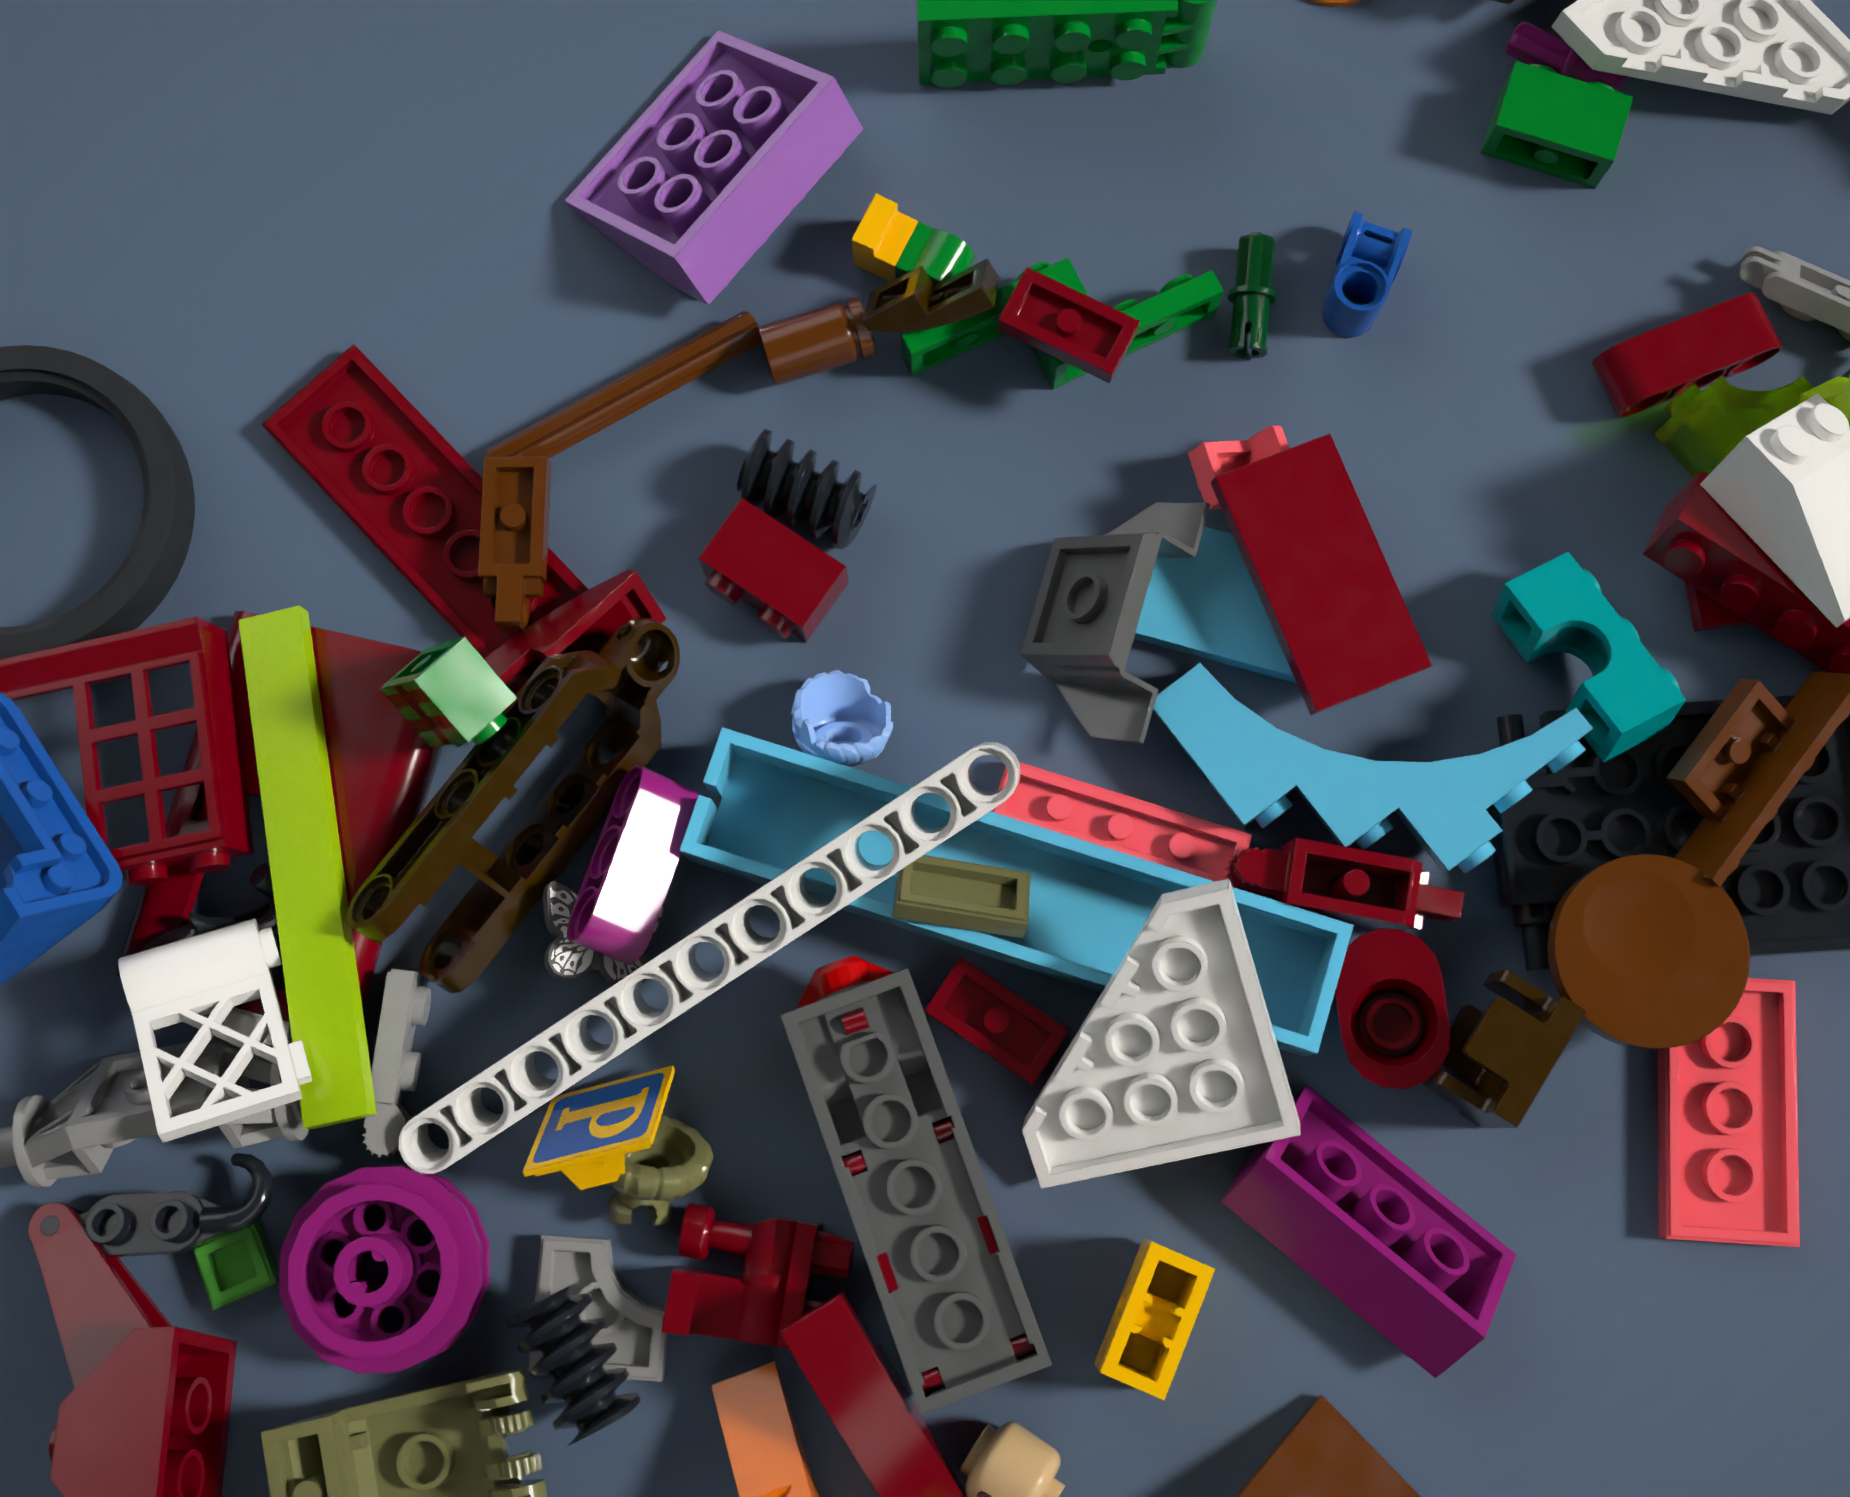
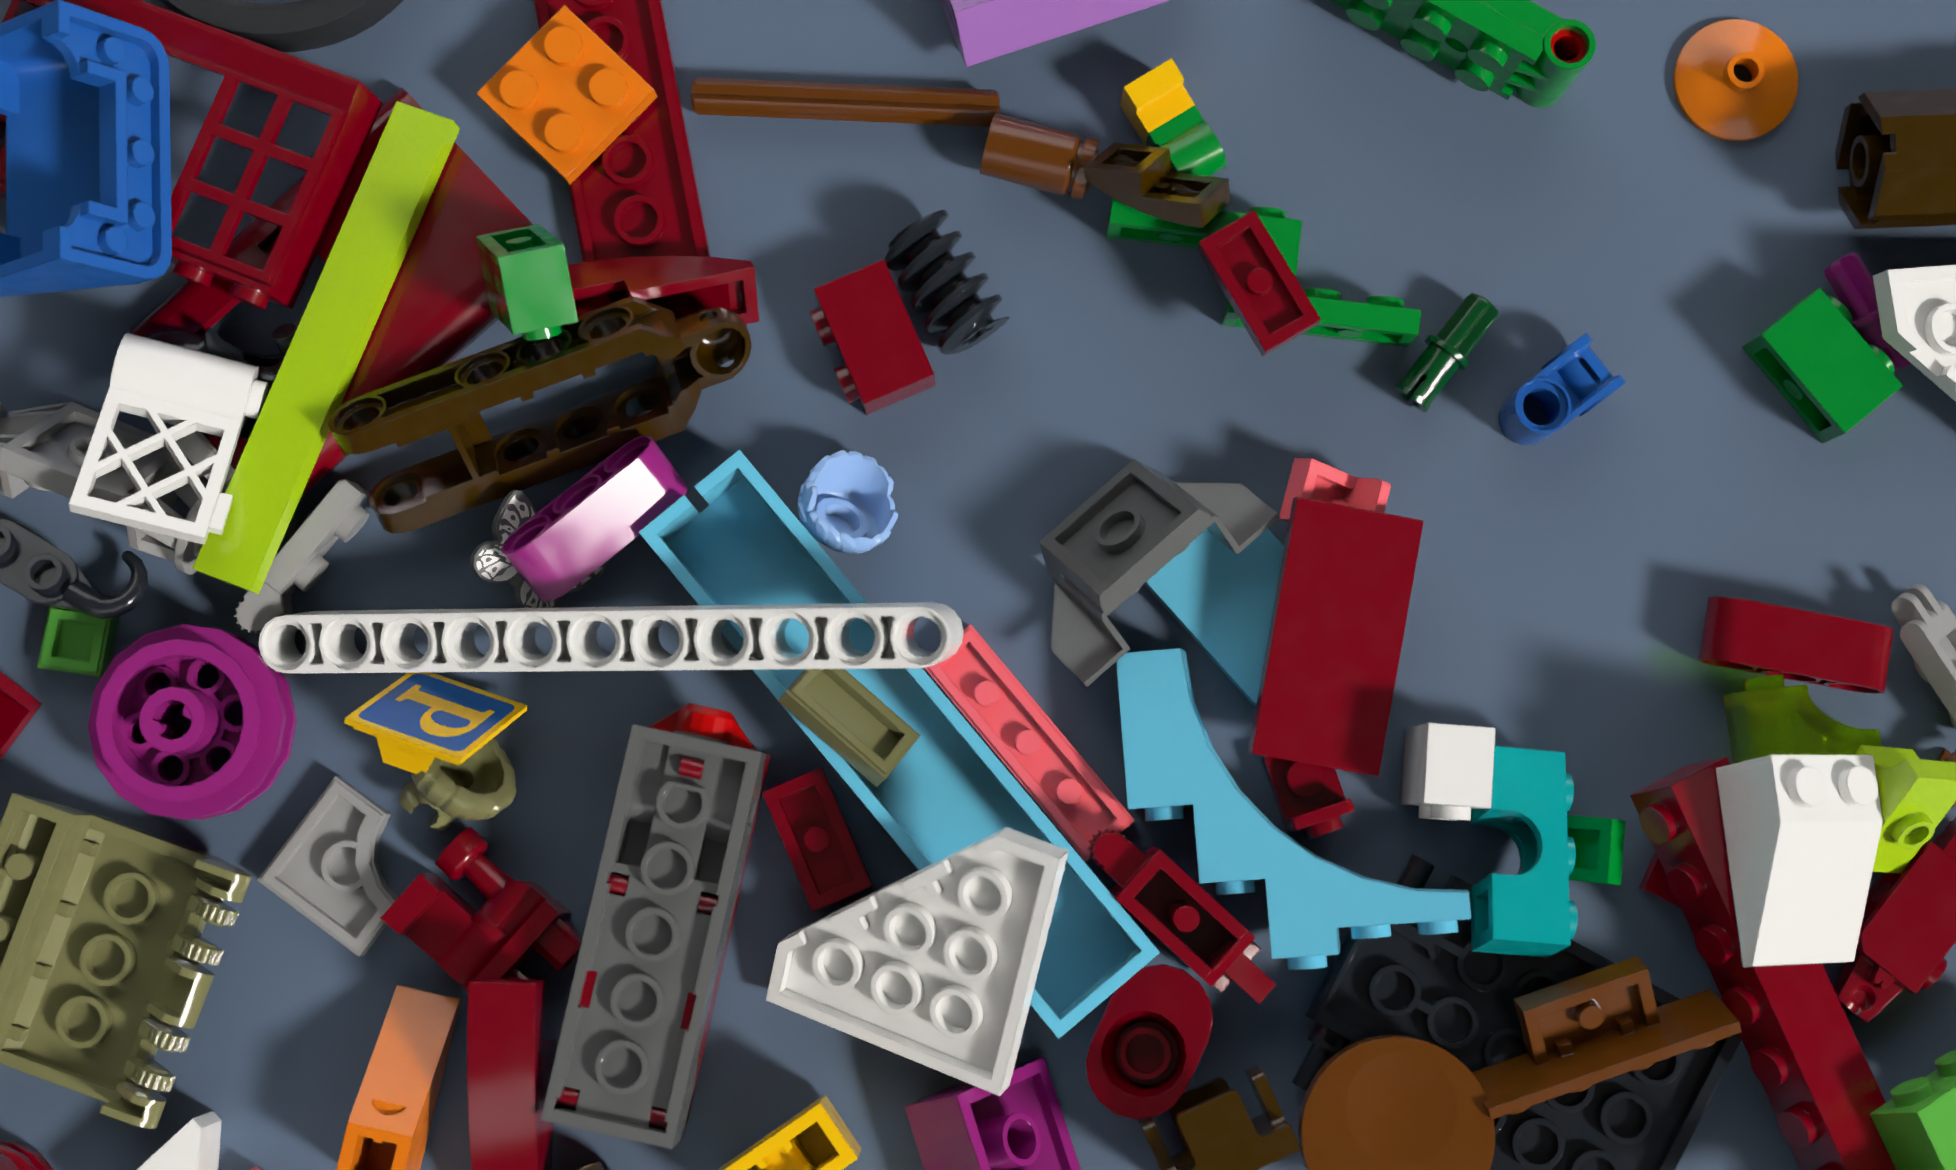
camera: 30 degrees right, 5 degrees up
reddish brown hinge [478,456,552,632] -> none
black piece [505,1285,641,1446] -> none
none -> orange plate [476,5,657,185]
none -> dark red bracket [1261,757,1355,839]
none -> white brick [1401,723,1495,821]
none -> green plate [1567,815,1626,885]

